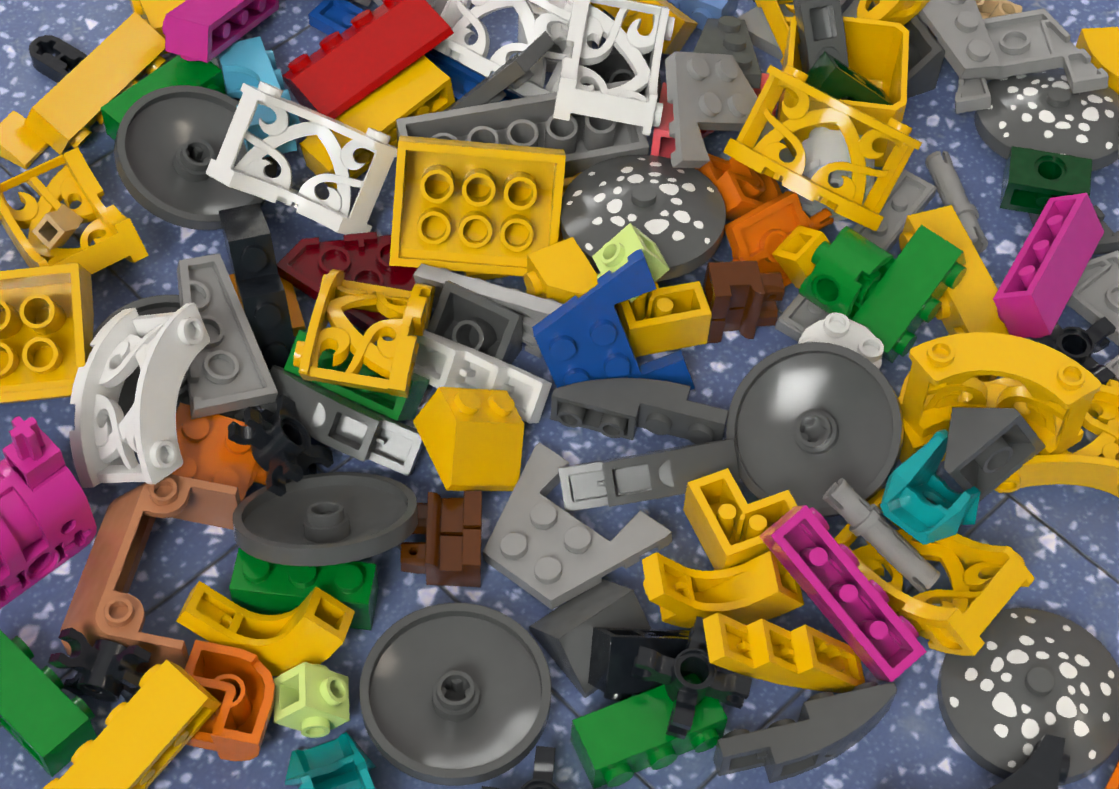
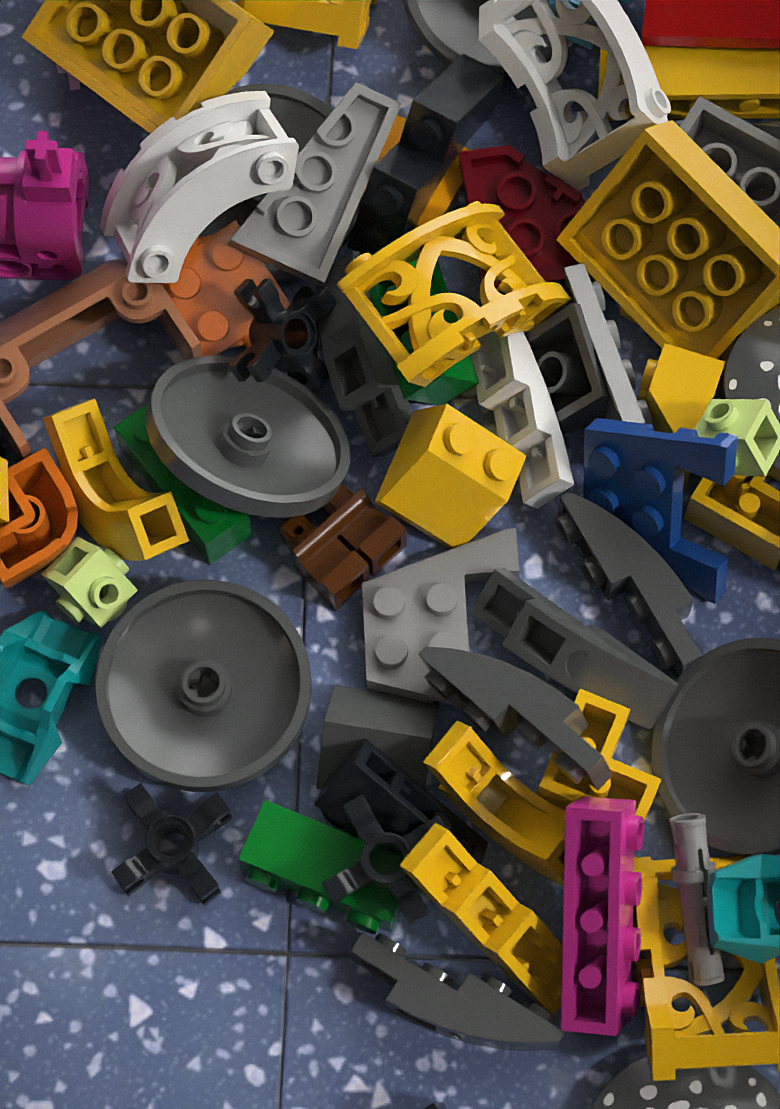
camera: 50 degrees right, 15 degrees up
none -> dark grey slope [418,646,613,791]

